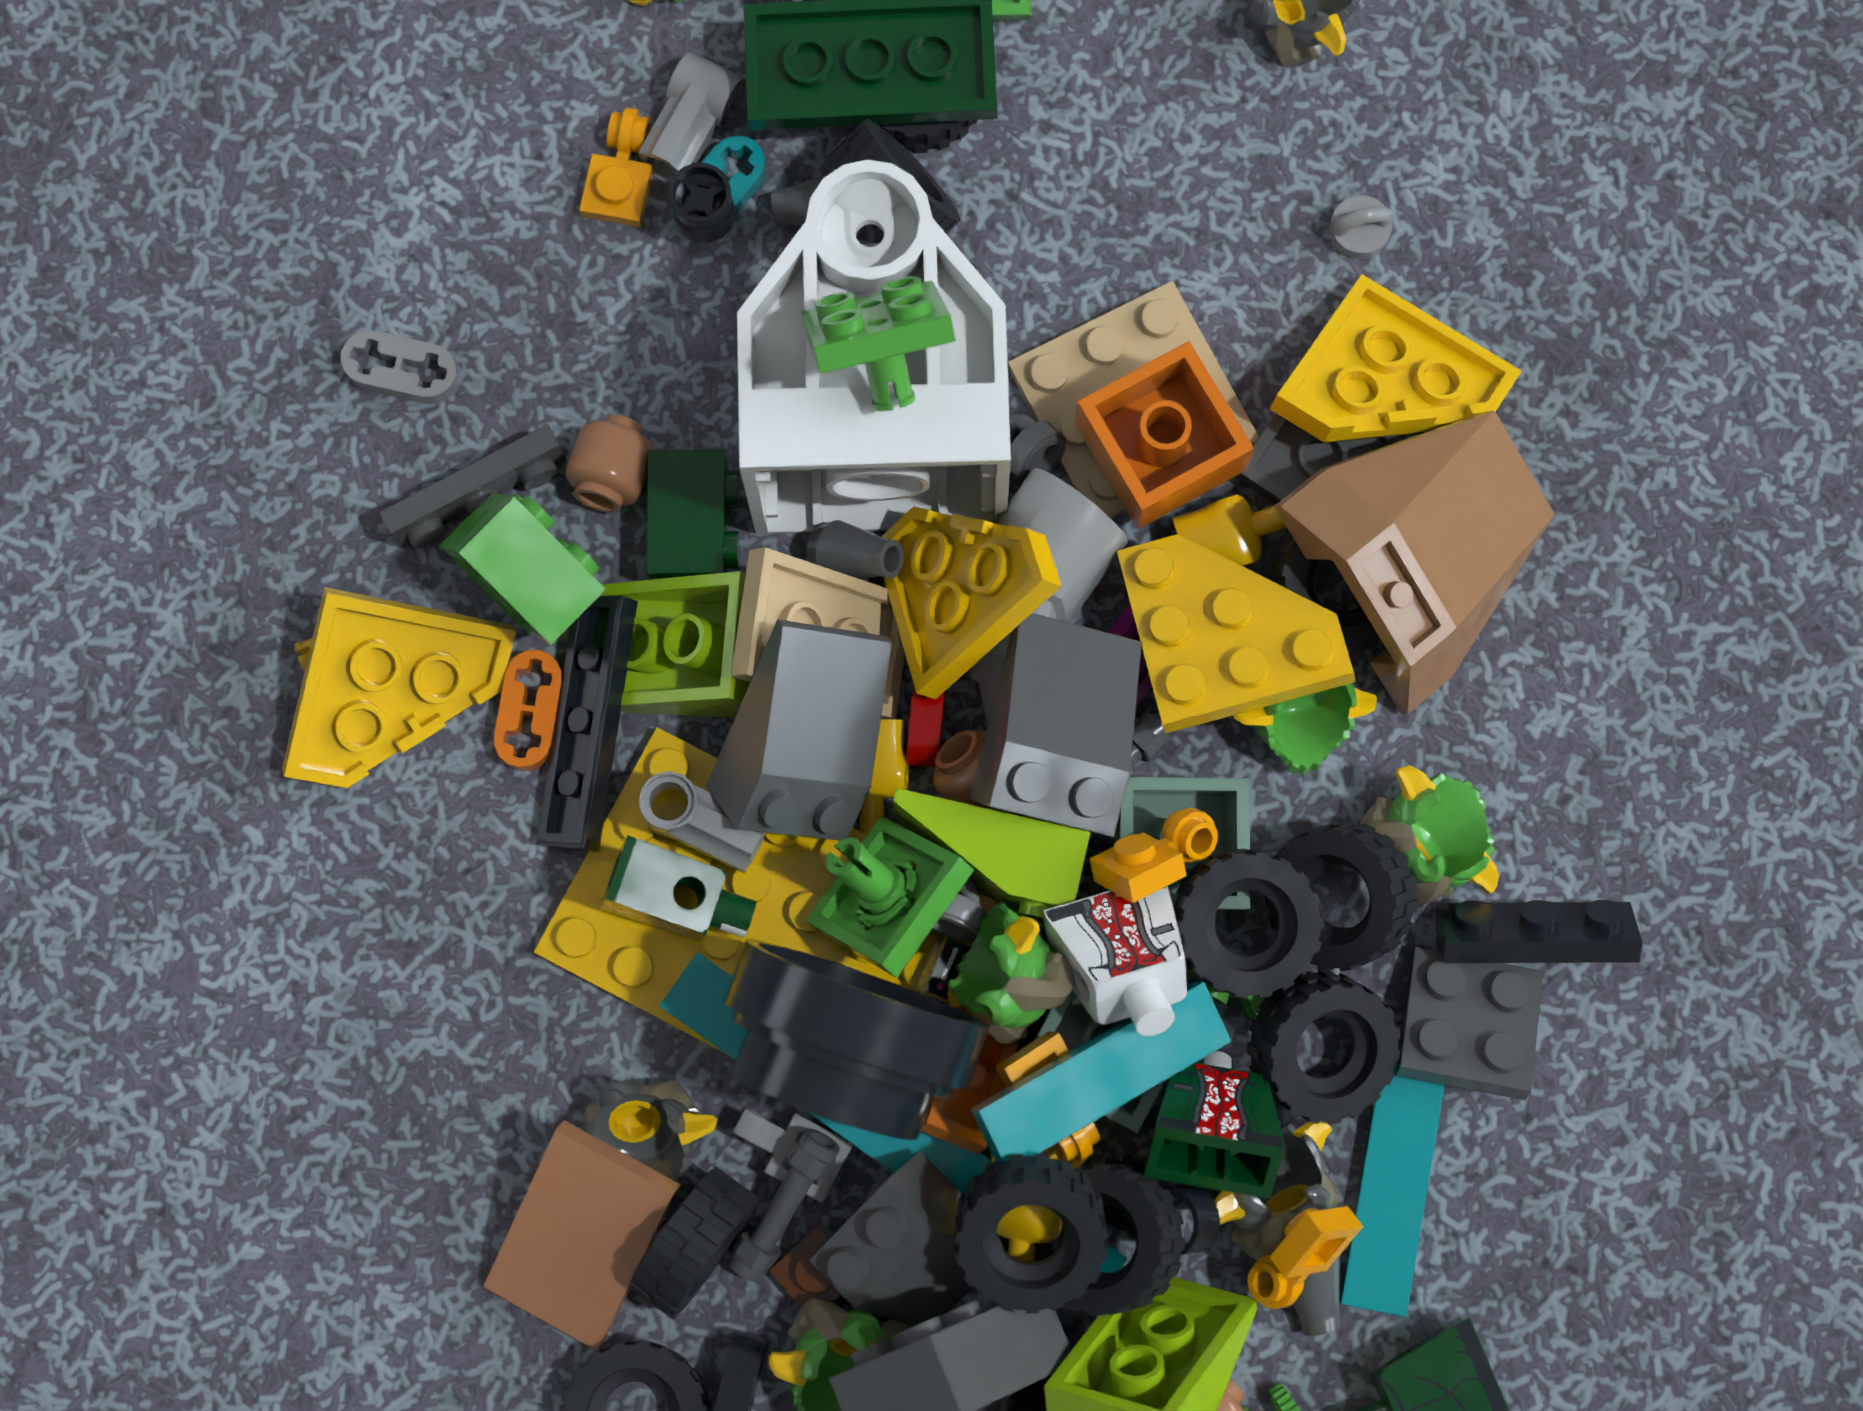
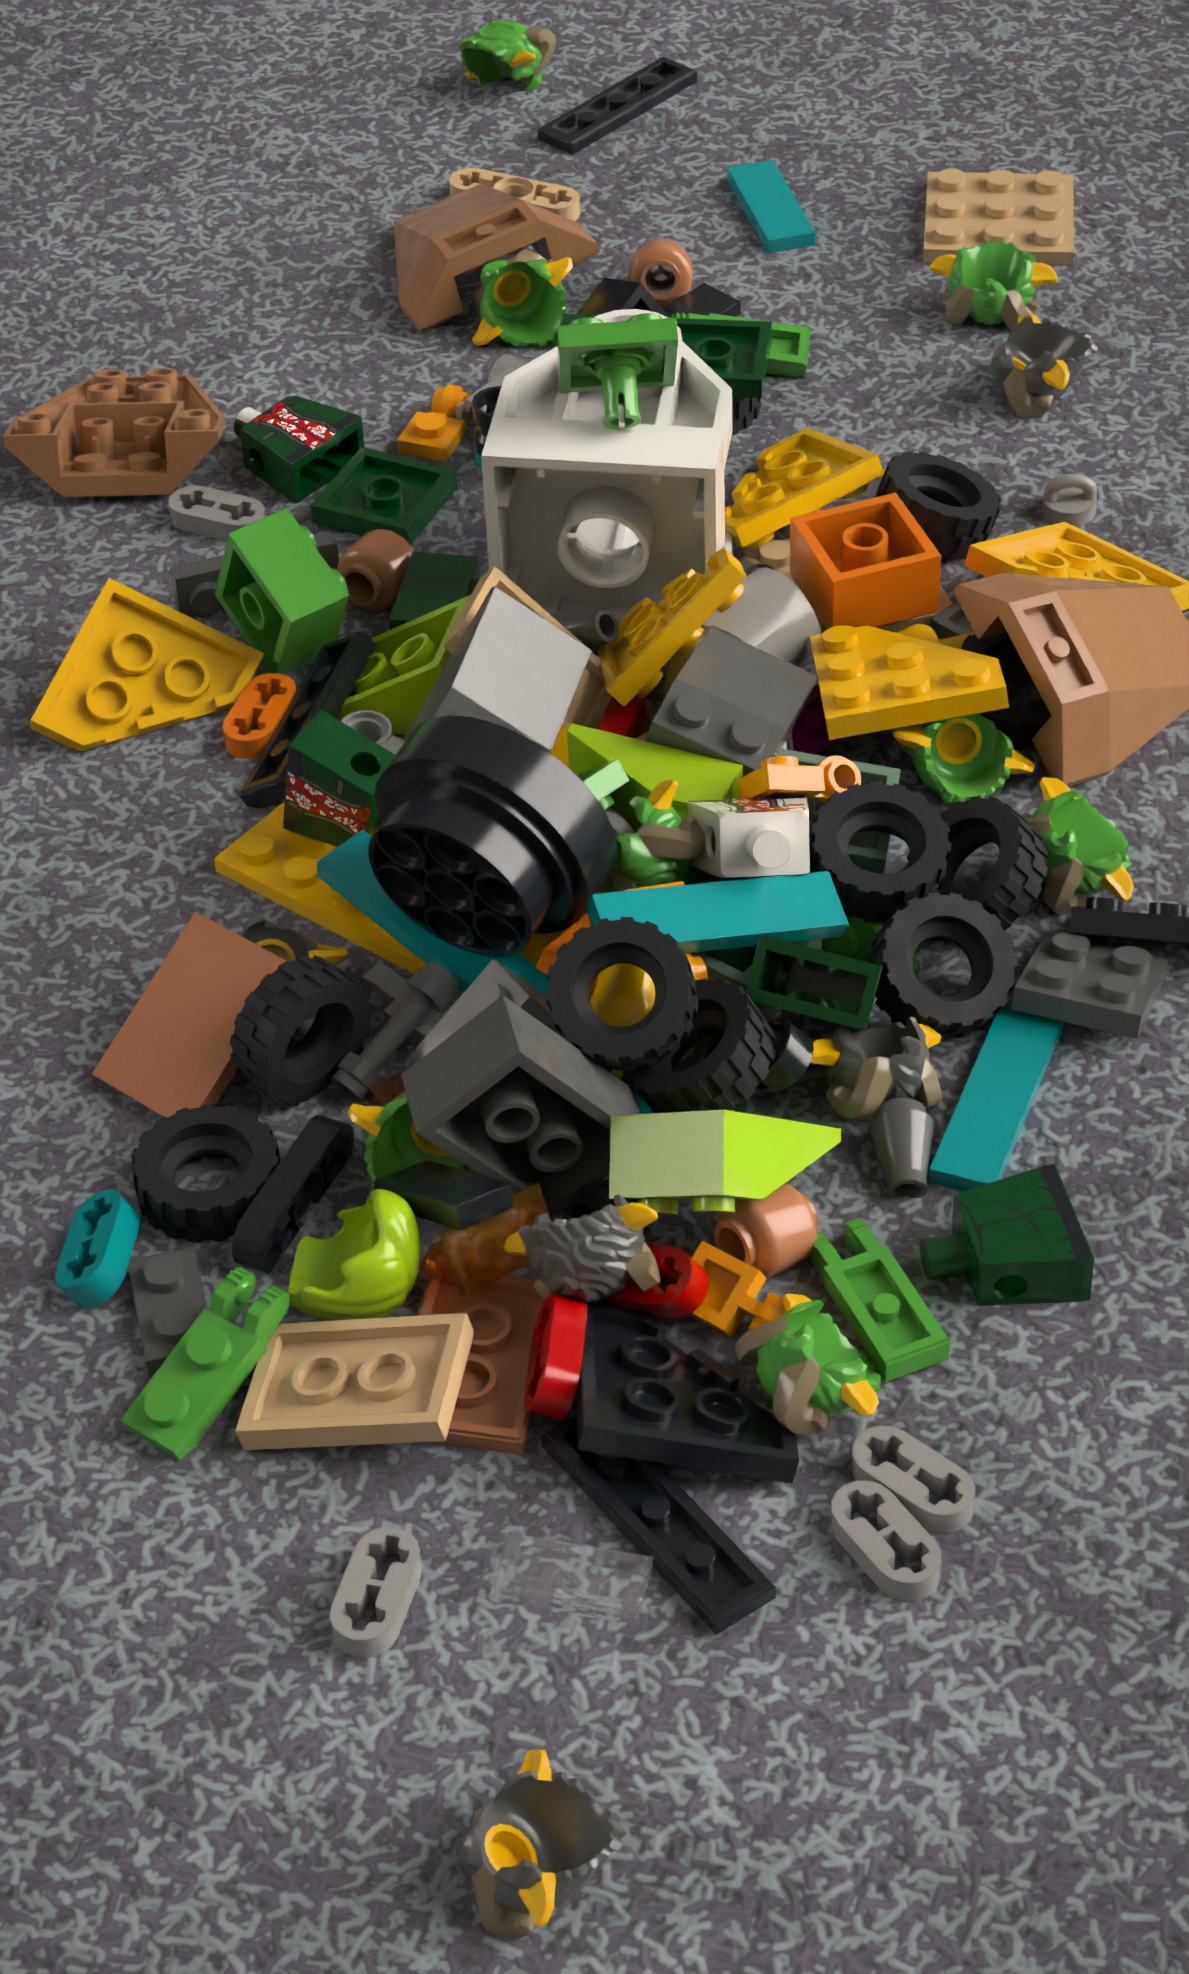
camera: 10 degrees right, 35 degrees down
light orange plate [1248,1206,1363,1309] -> none
none -> medium nougat wedge [3,368,225,497]
none -> dark green torso [234,396,365,503]
none -> dark green plate [310,447,457,545]
none -> yellow plate [725,427,885,548]
none -> black tyre [874,452,1002,557]

